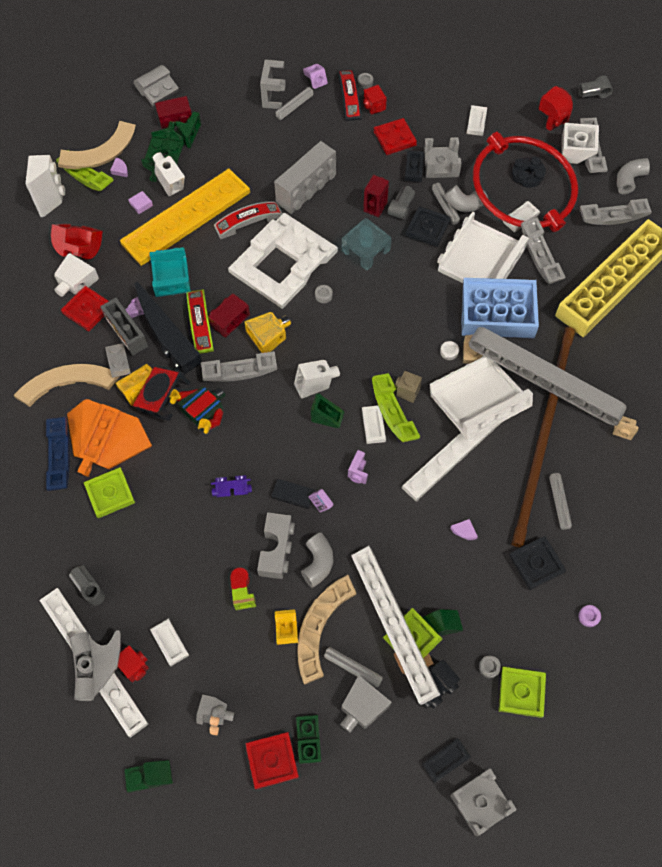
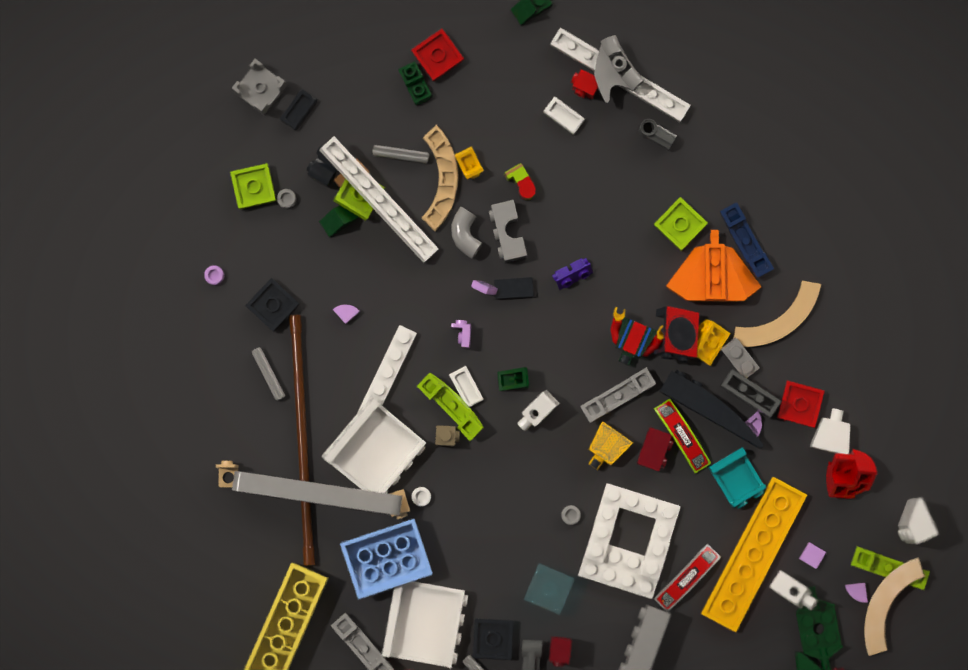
camera: 165 degrees right, 20 degrees up
light grey piece [197,695,235,736] -> none
light grey torso [340,676,391,733] -> none

